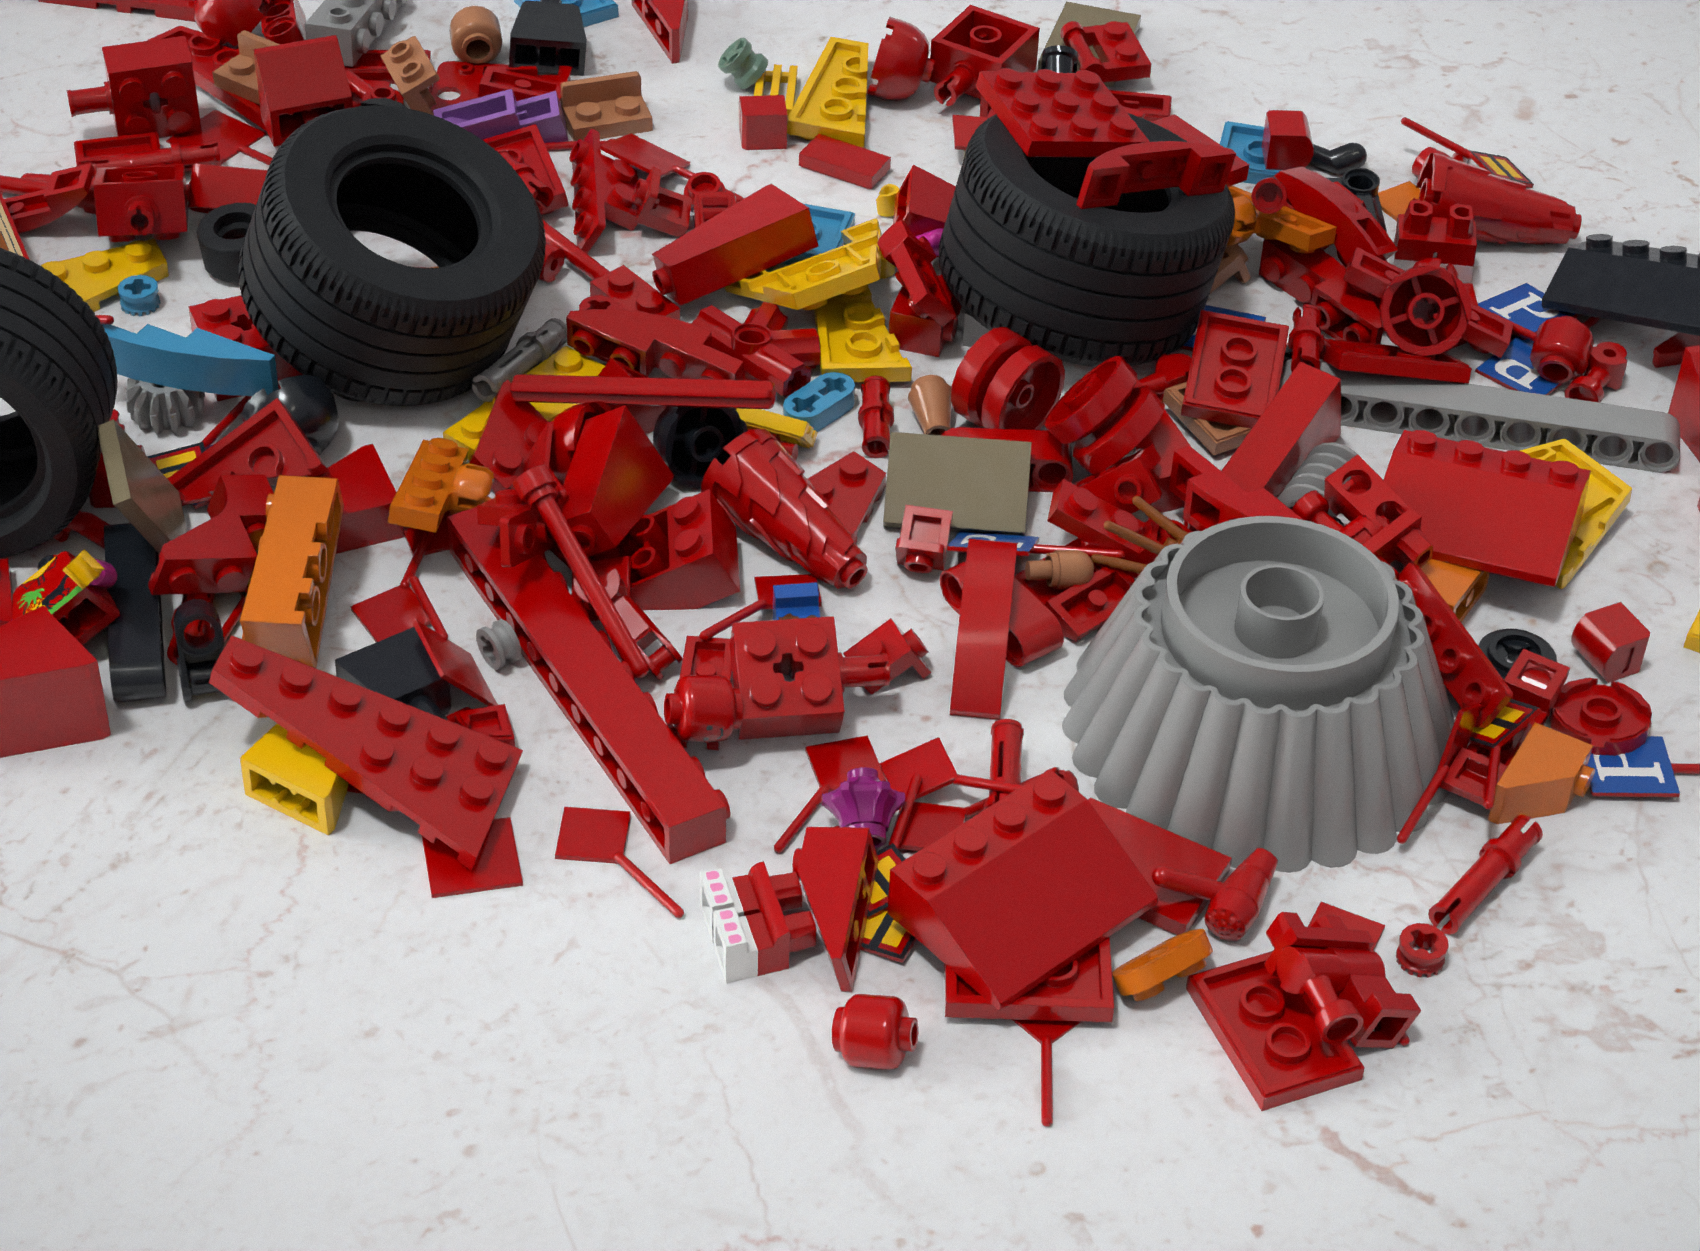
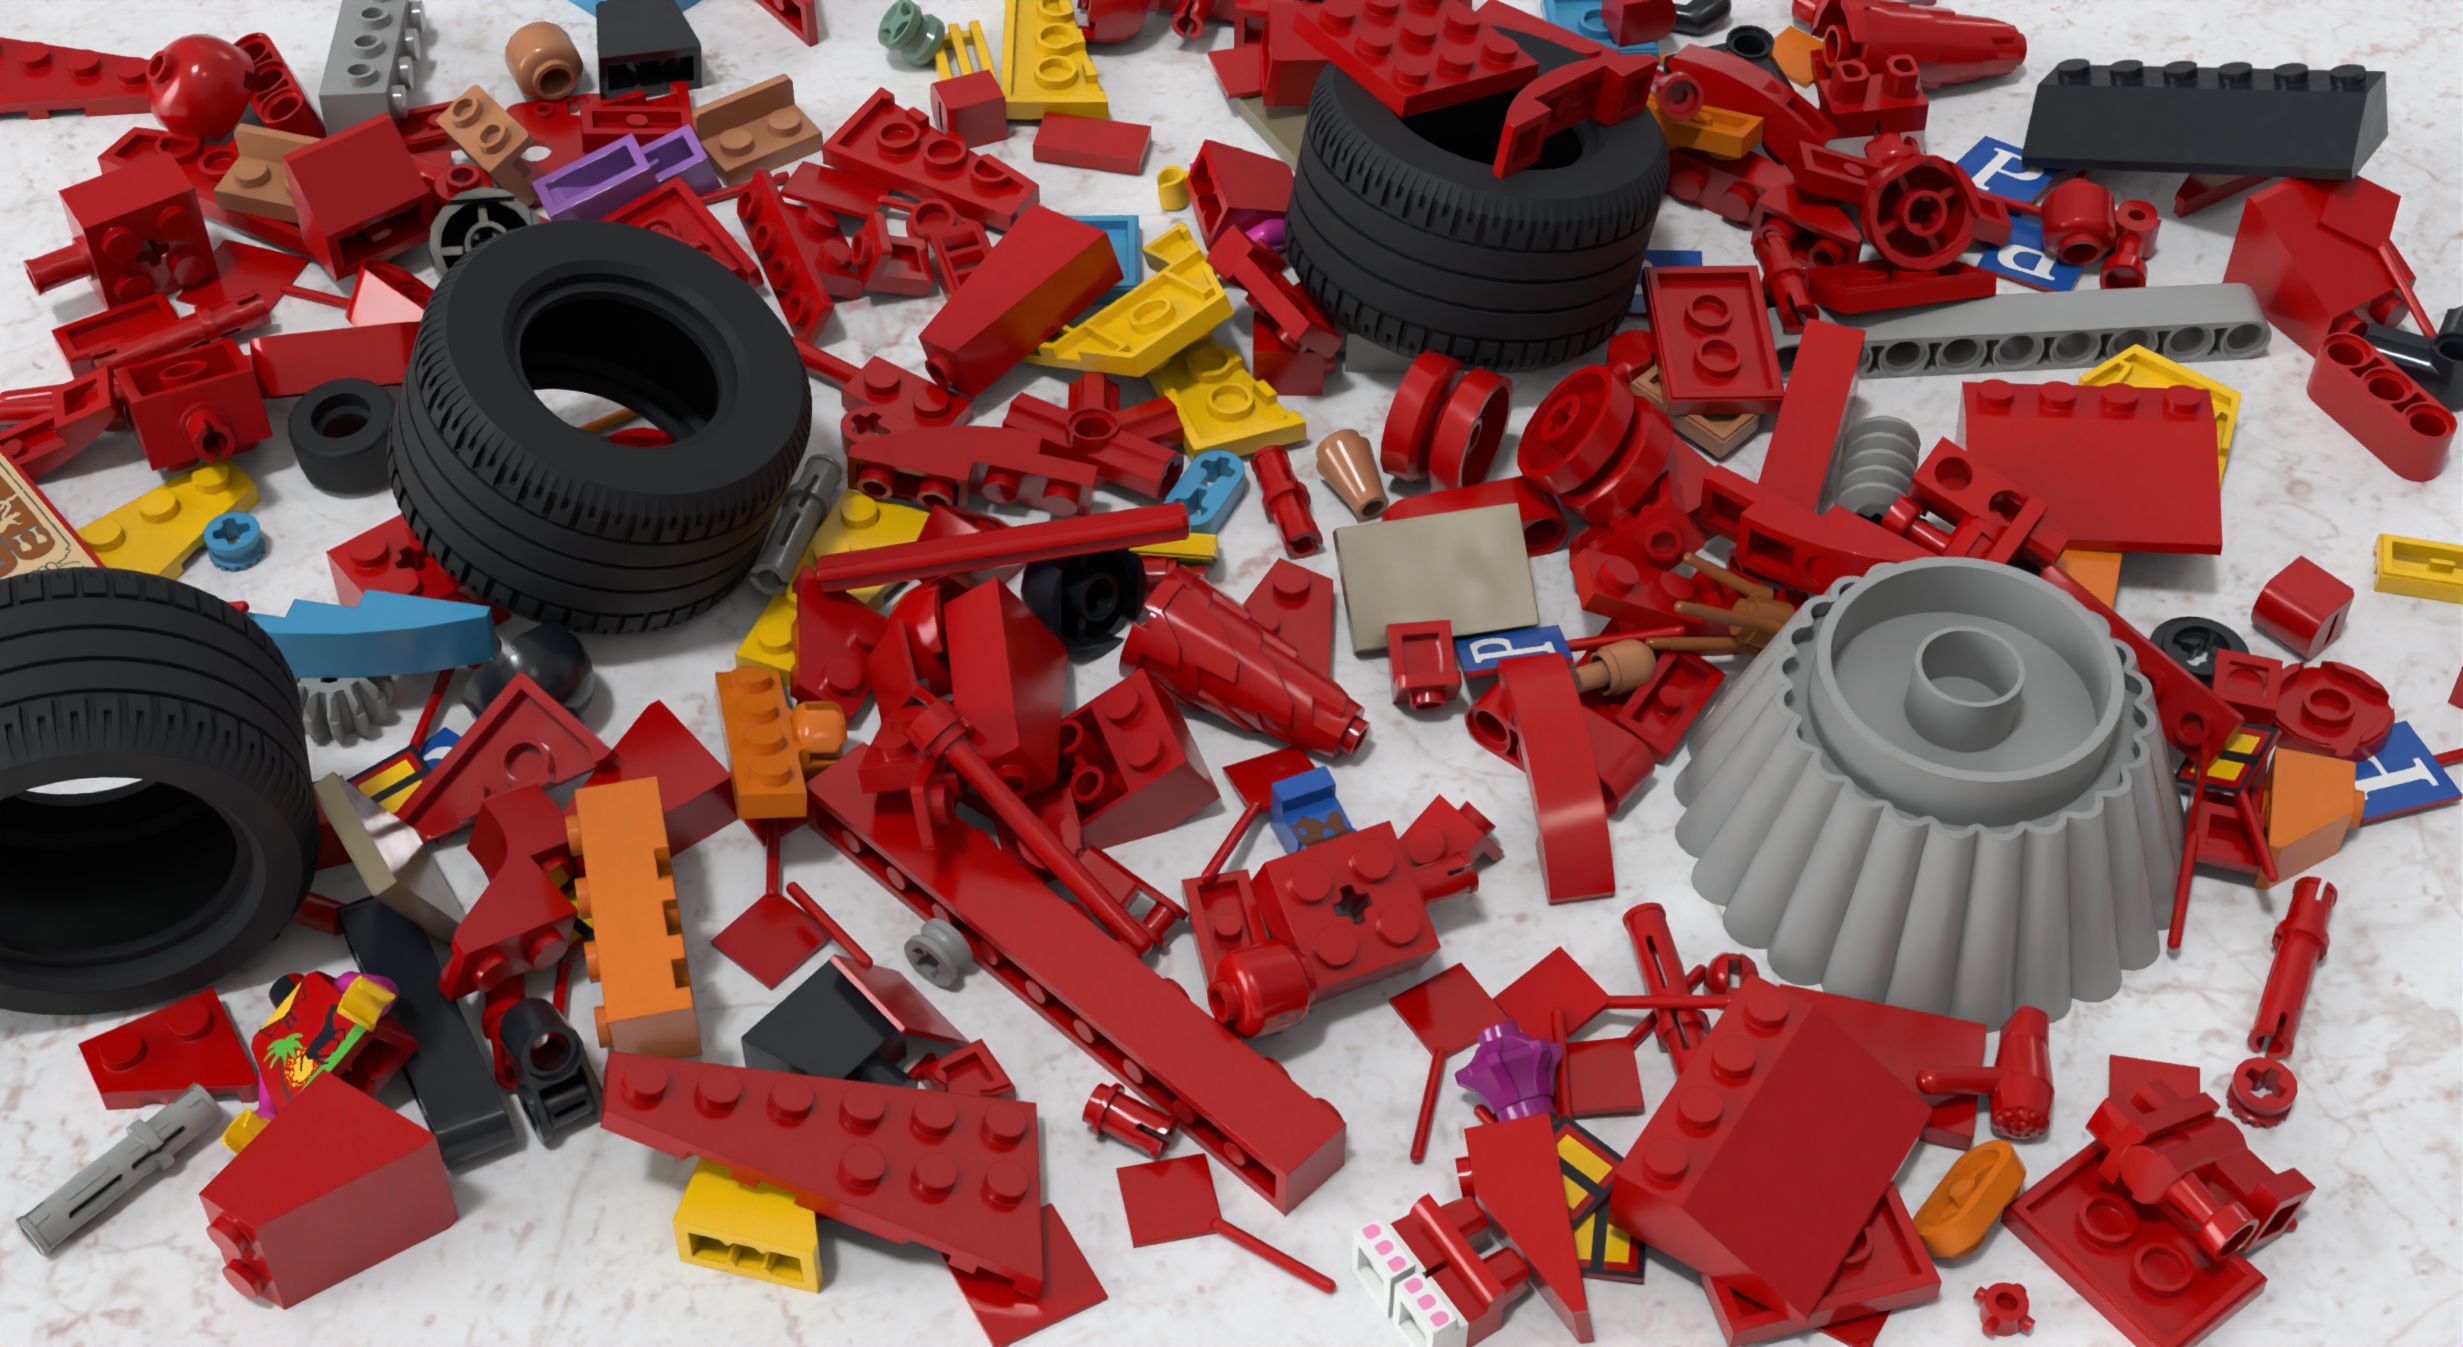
camera: 15 degrees left, 5 degrees up
none -> red wing [821,87,1040,232]
none -> red pin [1082,1083,1178,1160]
none -> red piece [1973,1282,2035,1337]

